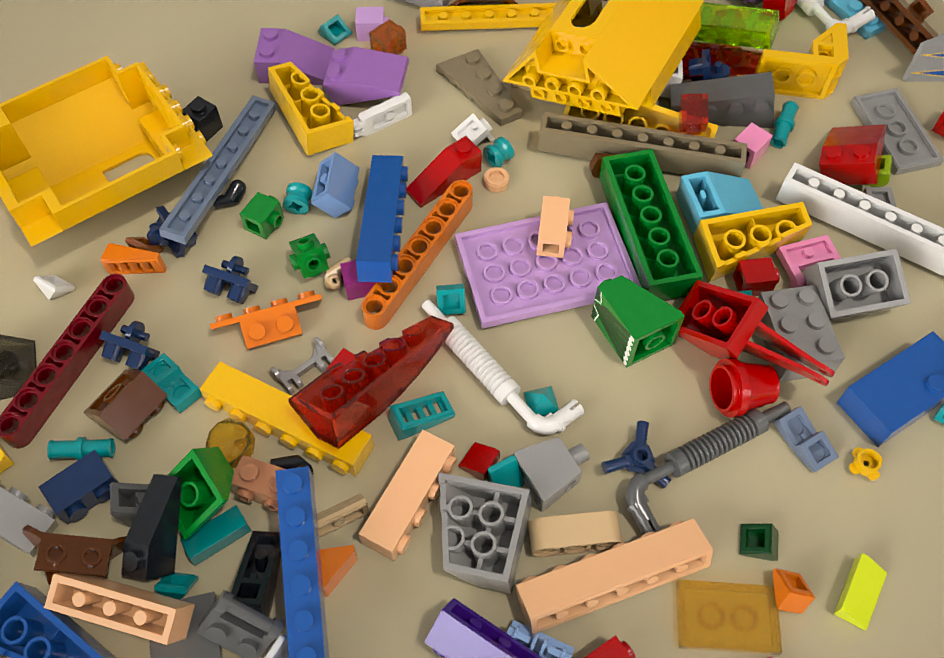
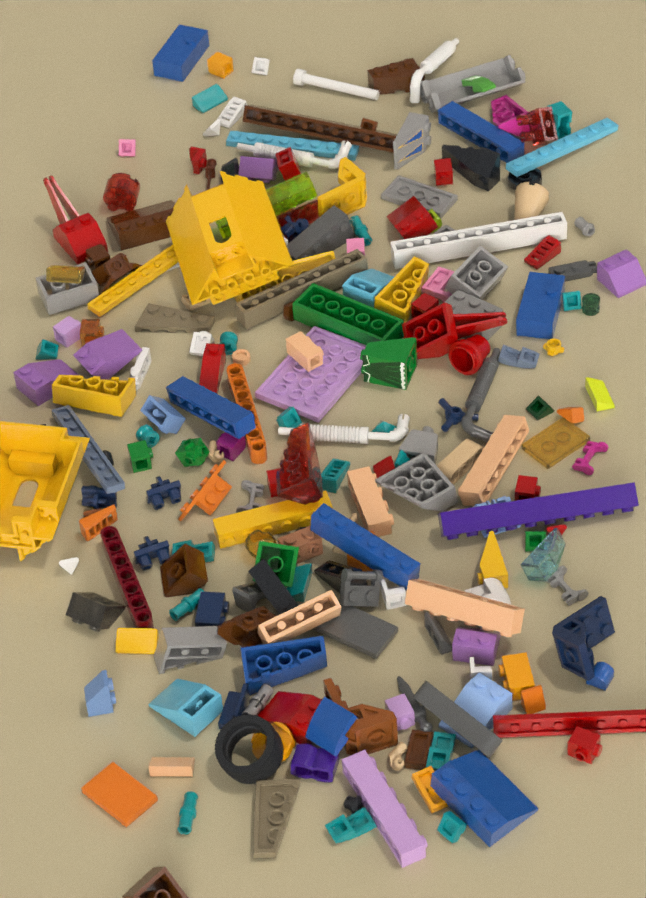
camera: 40 degrees left, 15 degrees down
clear red brick [679,93,708,135] -> none

